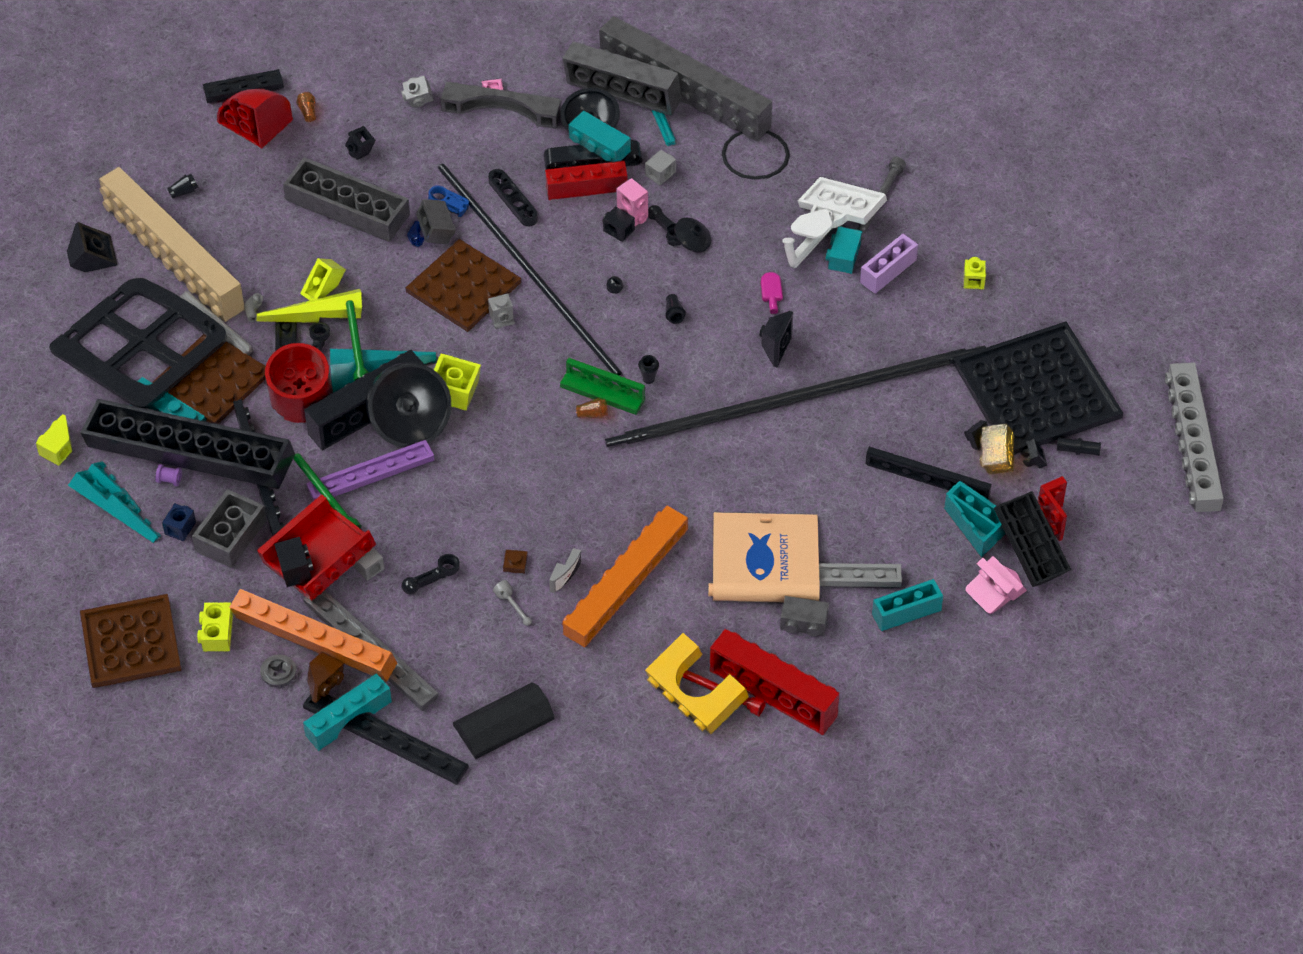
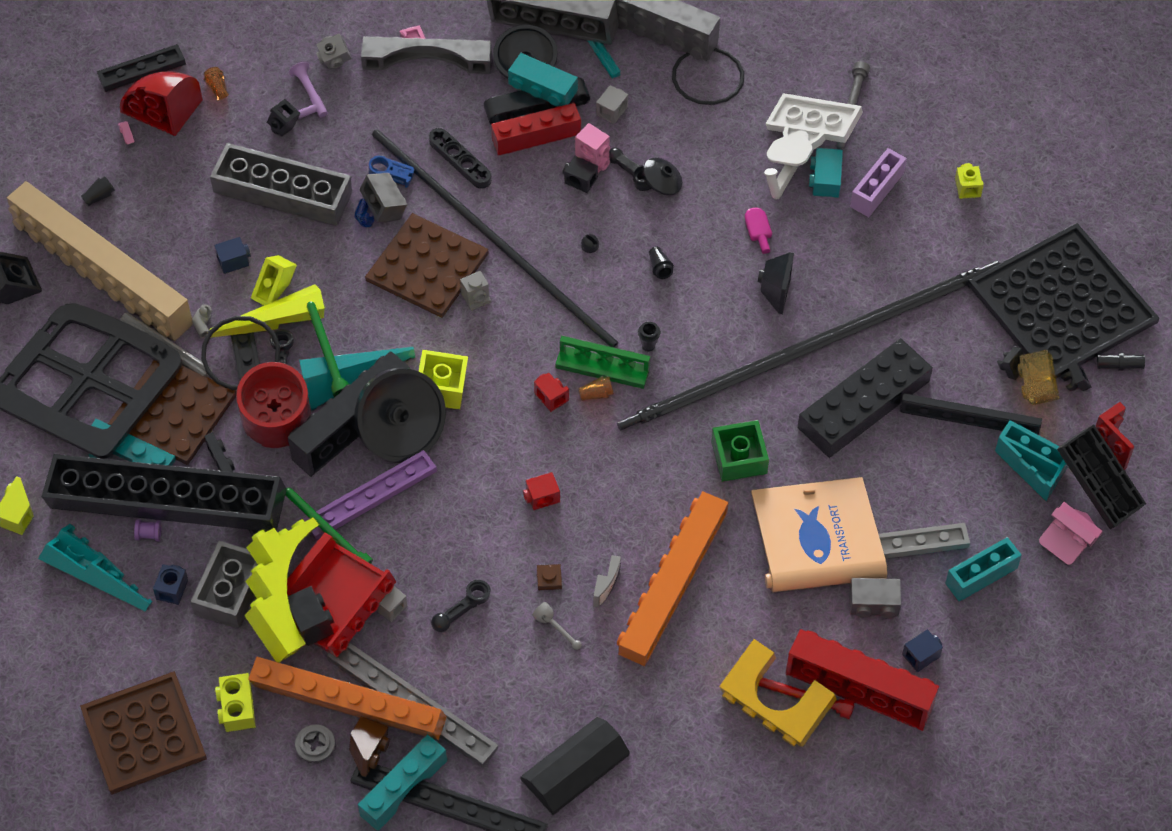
camera: 10 degrees left, 5 degrees up
none -> bright pink tile [118,121,135,145]
none -> black piece [201,316,280,390]
none -> dark blue brick [214,237,251,274]
none -> neon yellow arch [244,517,319,663]
none -> lavender piece [289,62,328,120]
none -> red brick [523,472,560,511]
none -> red brick [534,373,569,412]
none -> green brick [711,420,769,482]
none -> black brick [797,338,933,458]
none -> dark blue brick [902,629,943,673]

